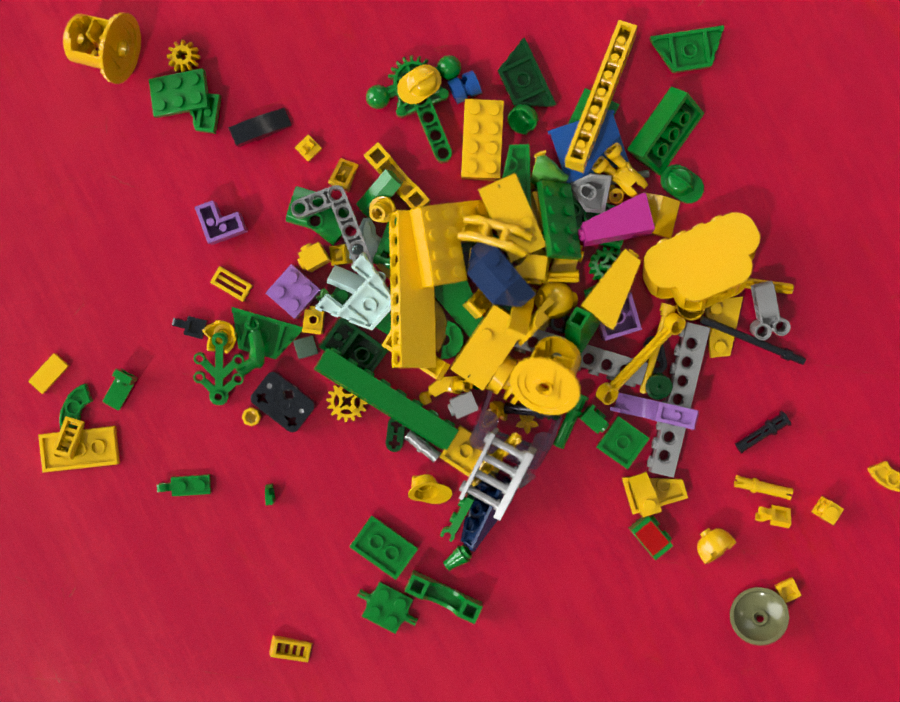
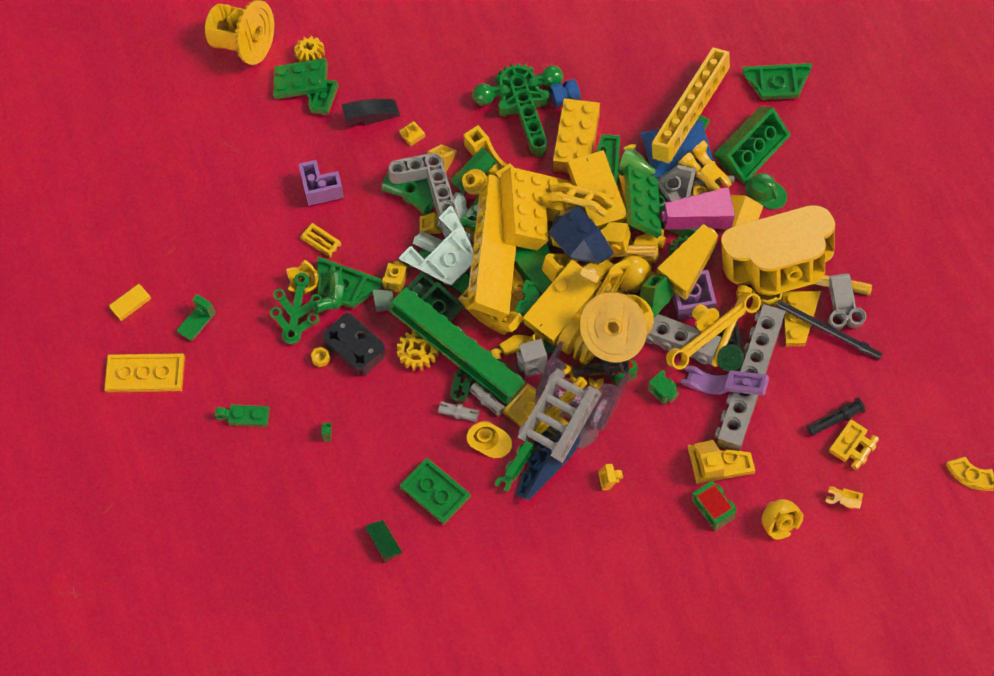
camera: 10 degrees right, 25 degrees down
yellow slope [52,416,85,460] -> none
green tile [59,383,93,429] -> none
black plate [172,316,208,339] -> none
medium lavender brick [266,264,321,319] -> none
yellow slope [269,635,312,662] -> none
yellow brick [297,242,331,272] -> none
green plate [357,581,418,634] -> none
yellow piece [397,64,441,104] -> none
green arch [405,570,483,624] -> none
green cone [443,544,473,571] -> none
dark green wing [497,38,556,107] -> none
green hair [507,104,539,135] -> none
green pin [553,393,589,449] -> none
green plate [596,416,650,469] -> none
olive dish [730,587,789,646] -> none
yellow pin [734,475,793,500] -> none
yellow plate [774,577,801,603] -> none
yellow brick [811,496,844,525] -> none
none -> dark green slope [365,520,402,563]
none -> light grey pin [438,401,479,422]
none -> yellow tile [598,464,623,490]
none -> yellow piece [692,304,719,332]
none -> yellow plate [829,420,879,470]

